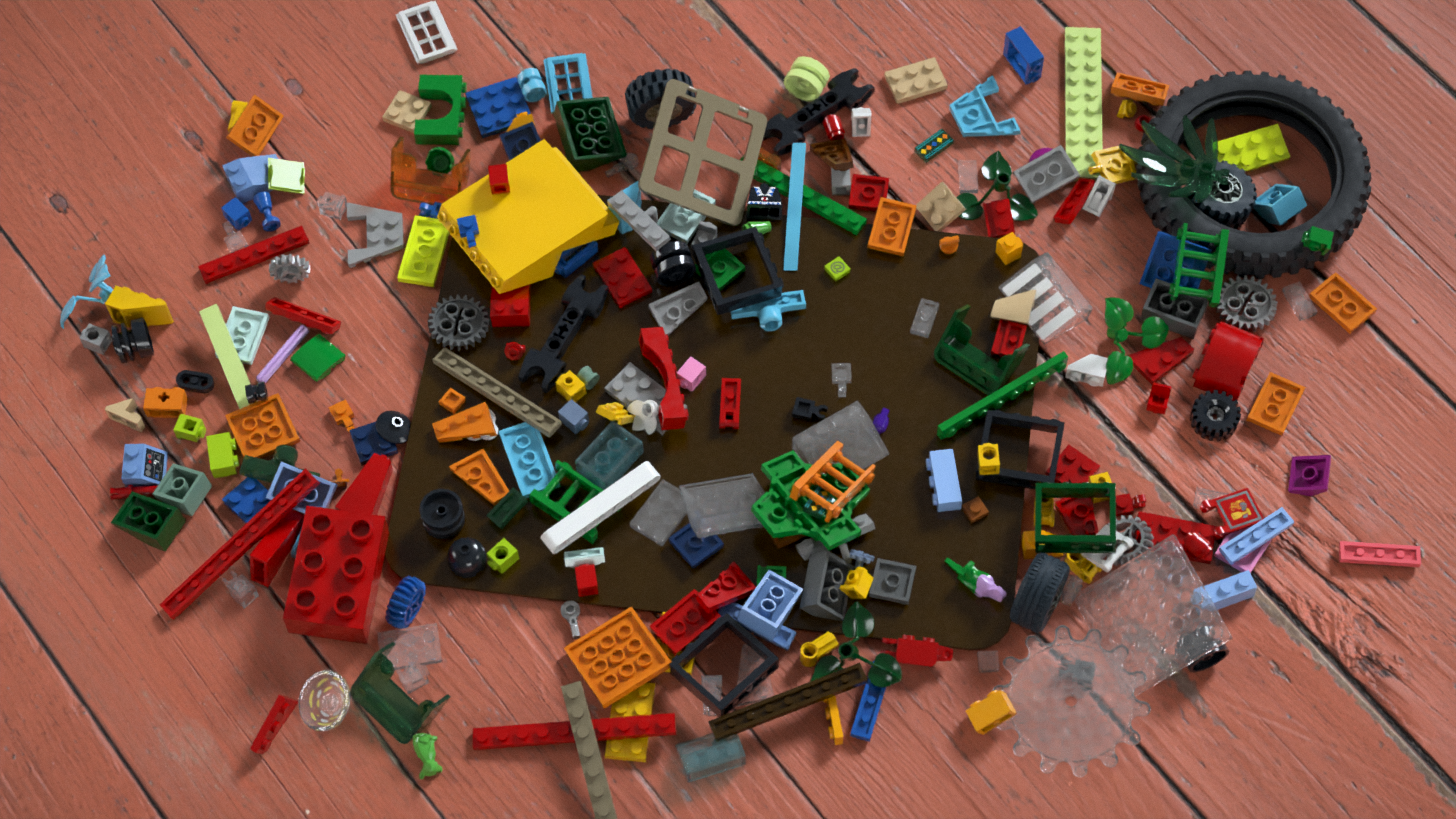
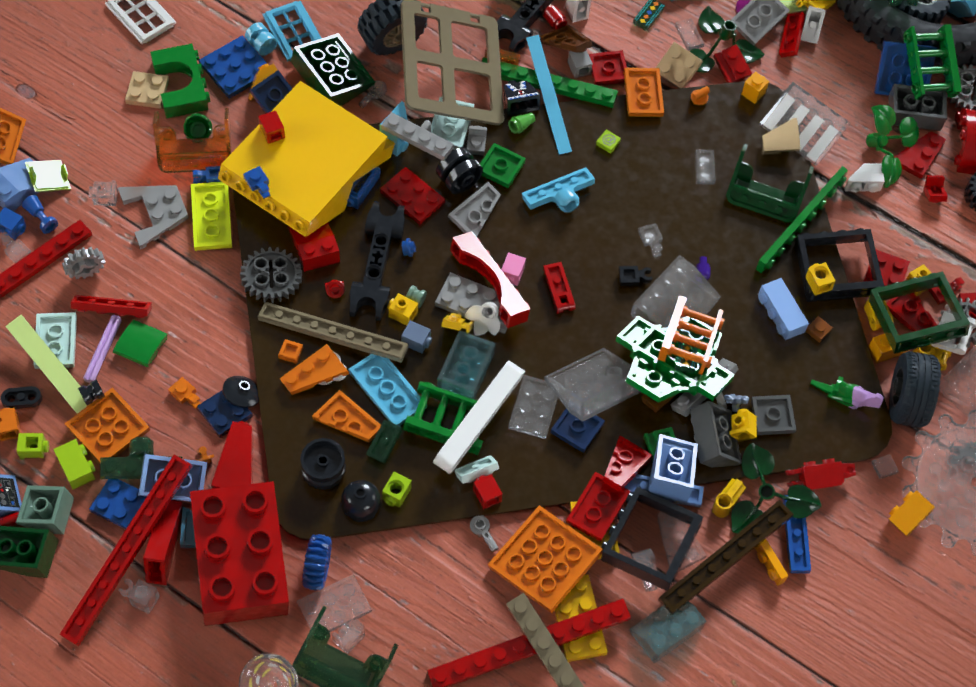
camera: 25 degrees left, 0 degrees up
black window [692,227,784,315] -> none
red plate [991,319,1027,357] -> none
none -> blue plate [402,238,416,257]

